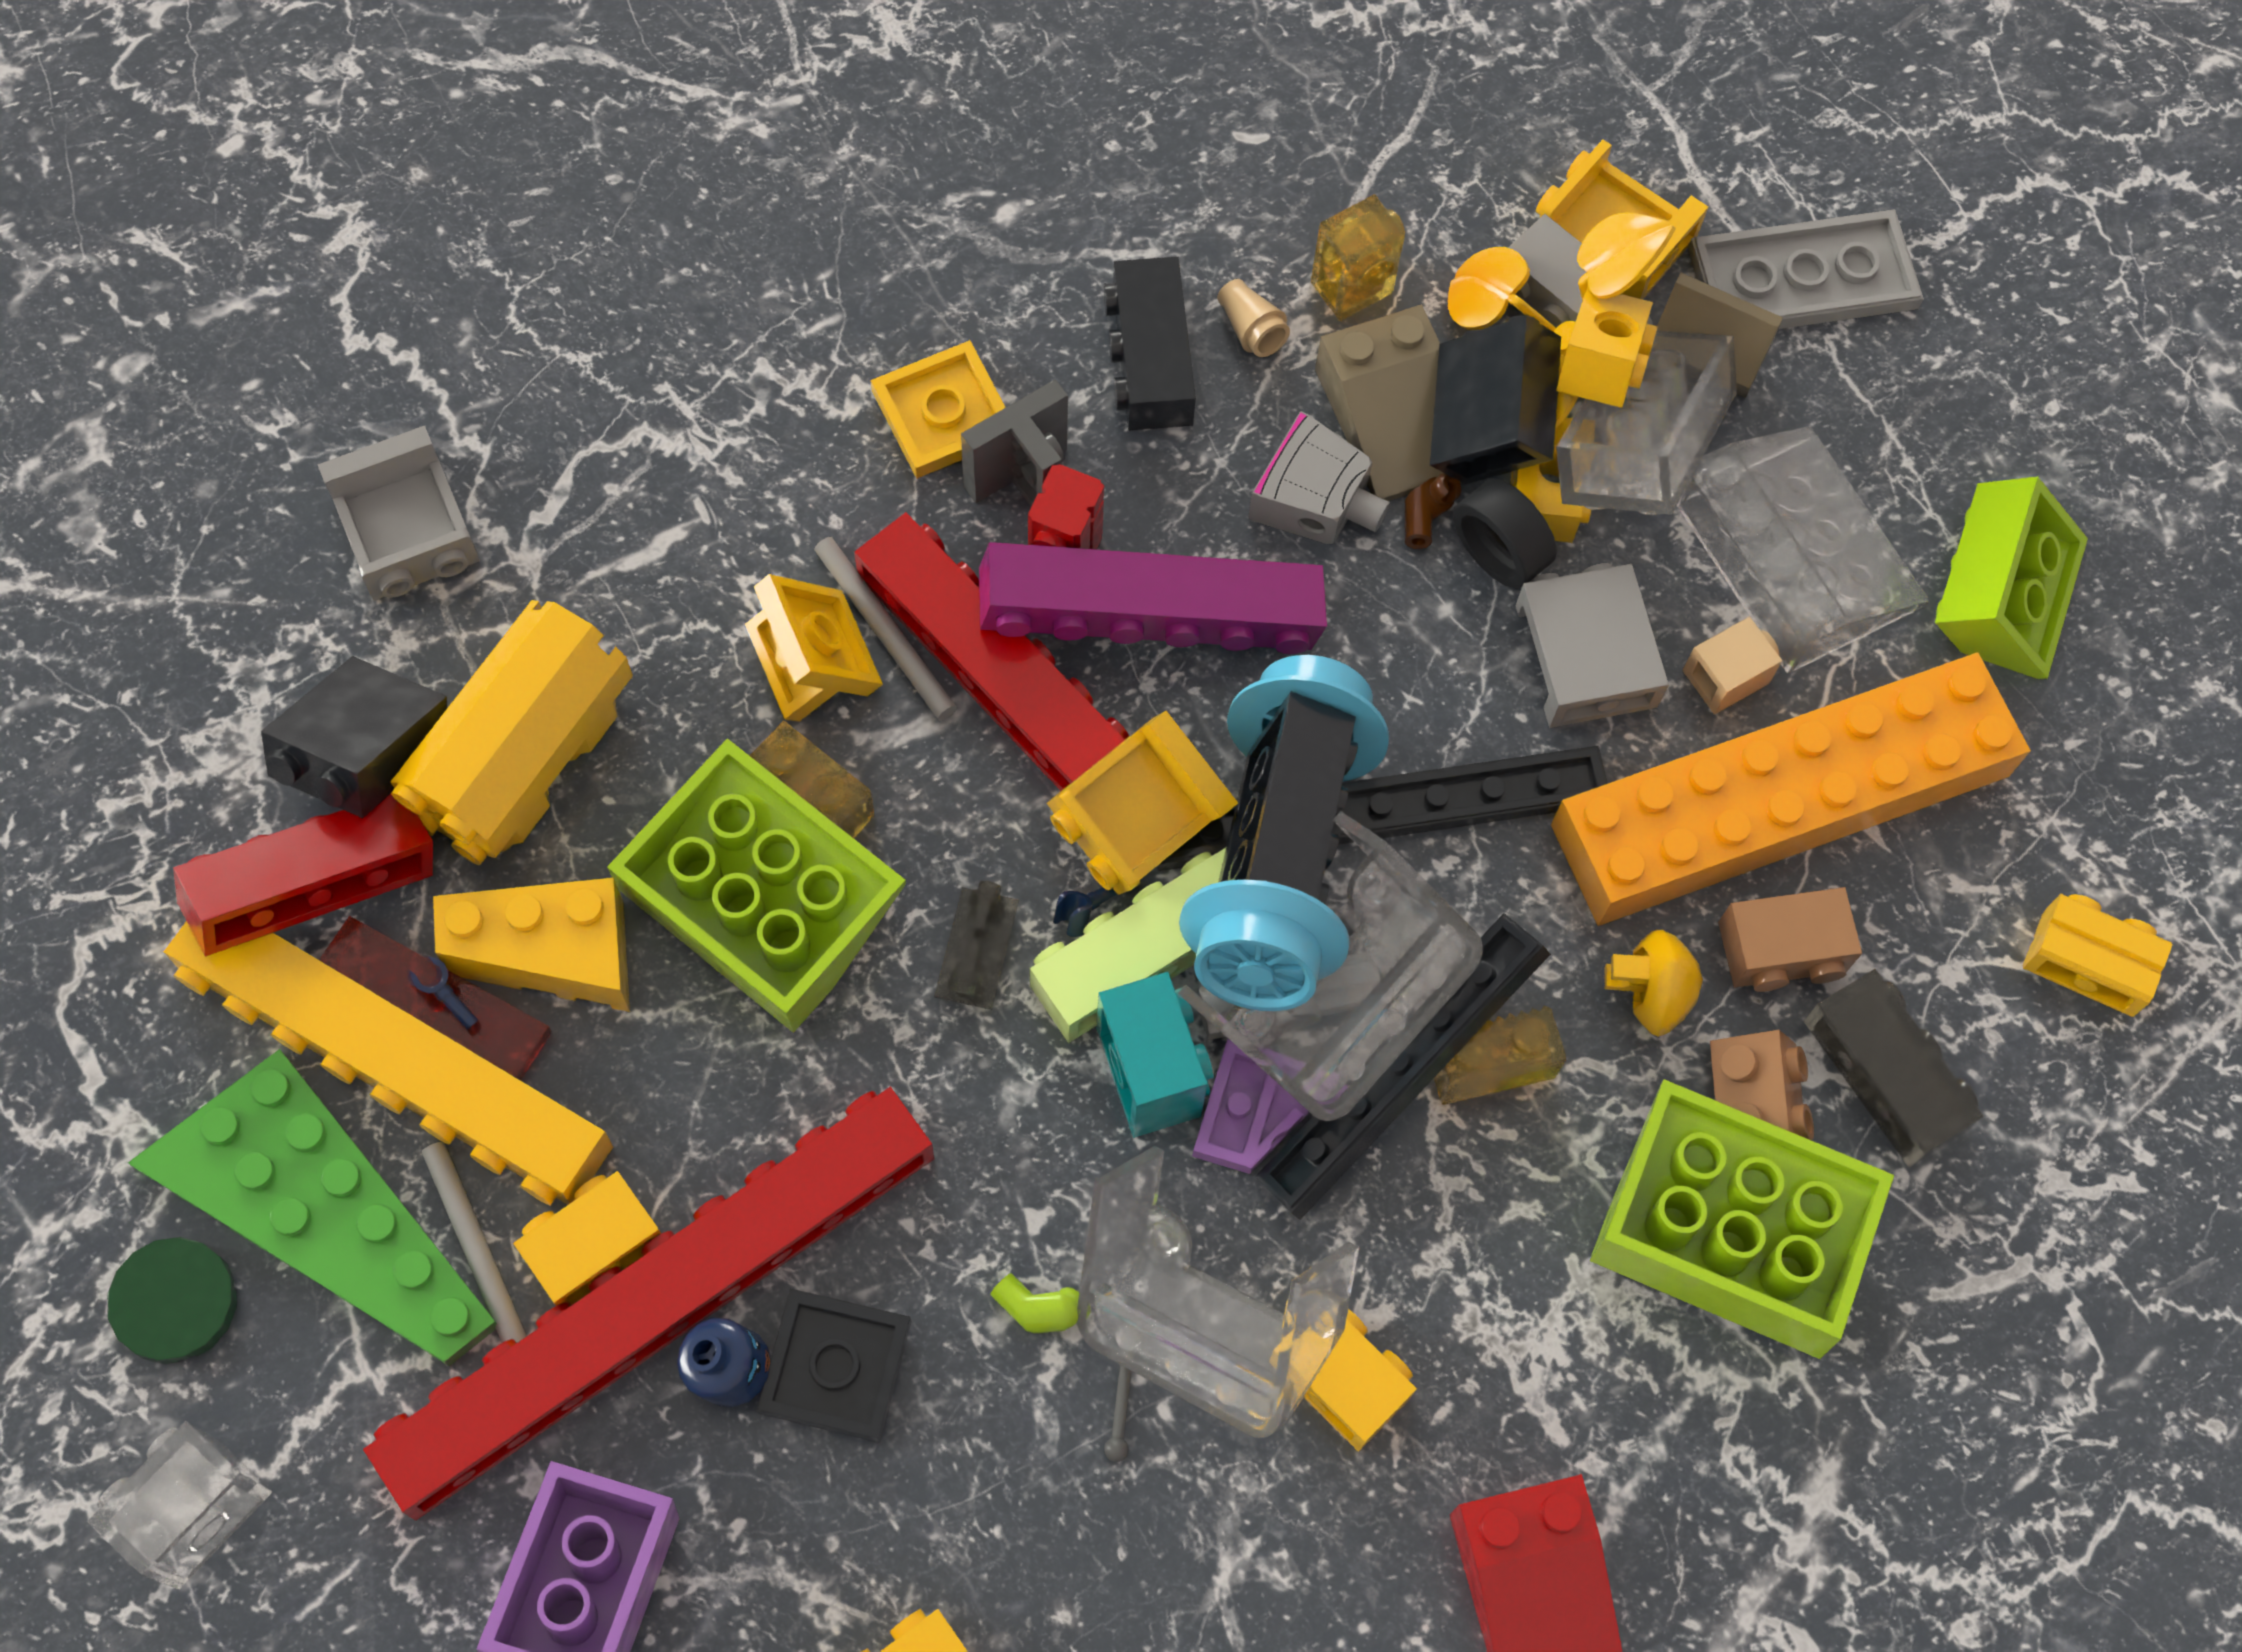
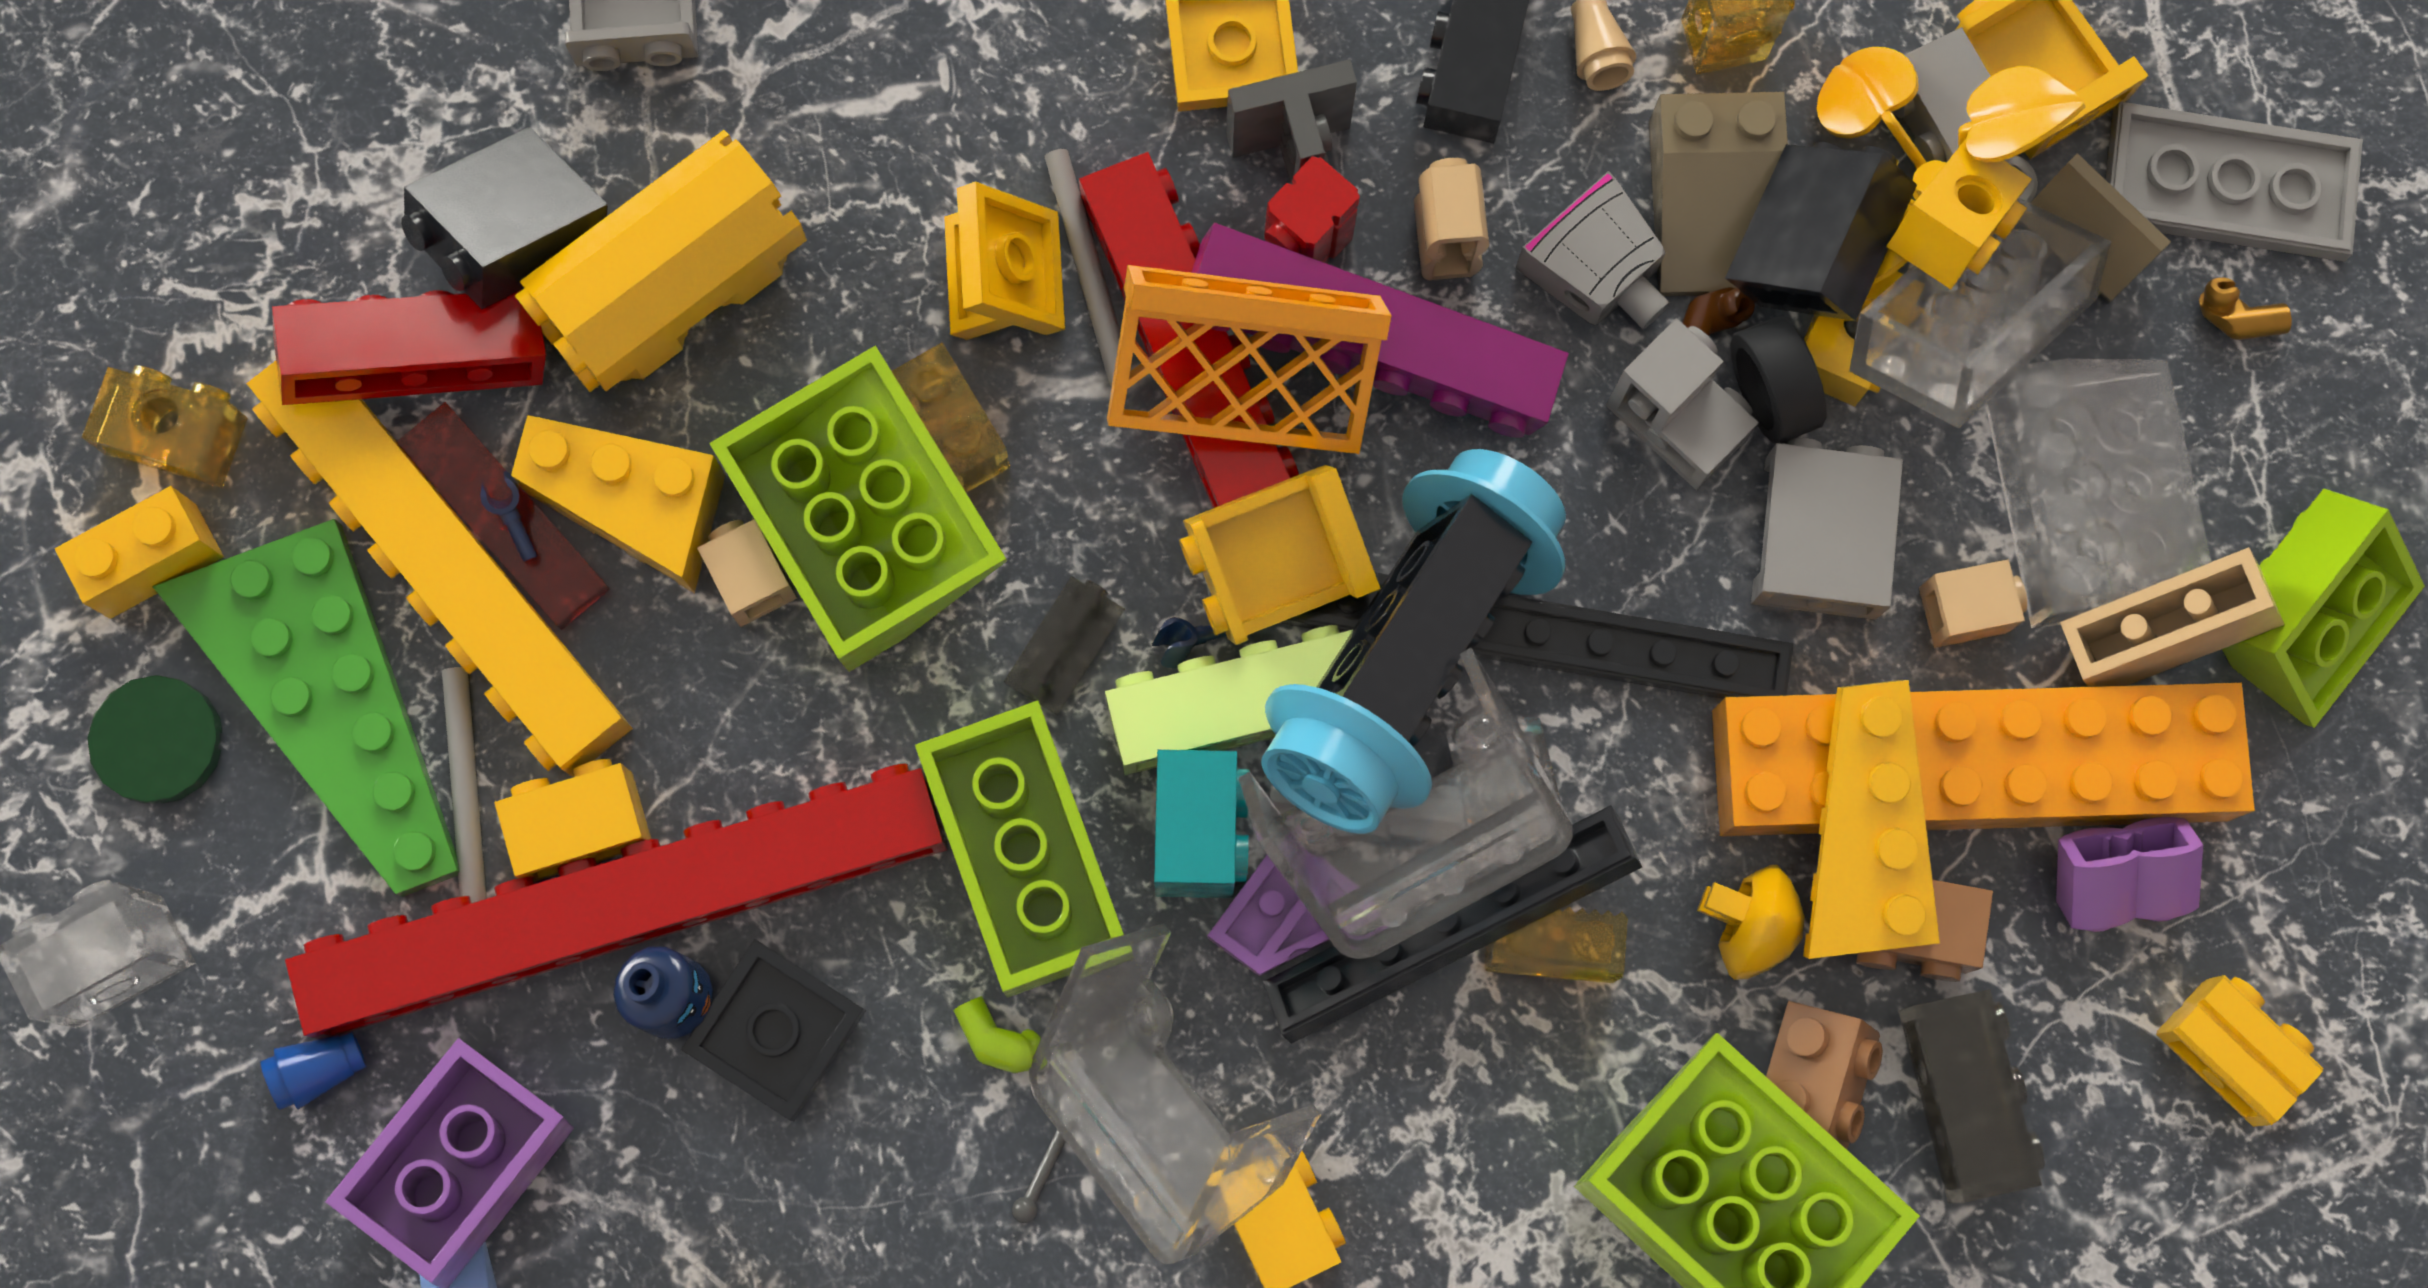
camera: 20 degrees right, 10 degrees up
none -> yellow brick [54,486,224,619]
none -> clear yellow brick [81,365,248,488]
none -> blue cone [260,1031,367,1110]
none -> tan brick [697,519,797,627]
none -> lime brick [915,700,1129,998]
none -> light orange fence [1107,265,1392,454]
none -> tan brick [1414,158,1489,280]
none -> light grey brick [1606,318,1759,491]
none -> yellow wing [1803,680,1940,959]
none -> medium lavender brick [2056,817,2203,932]
none -> tan brick [2060,547,2285,687]
none -> pearl gold arm [2199,277,2292,340]

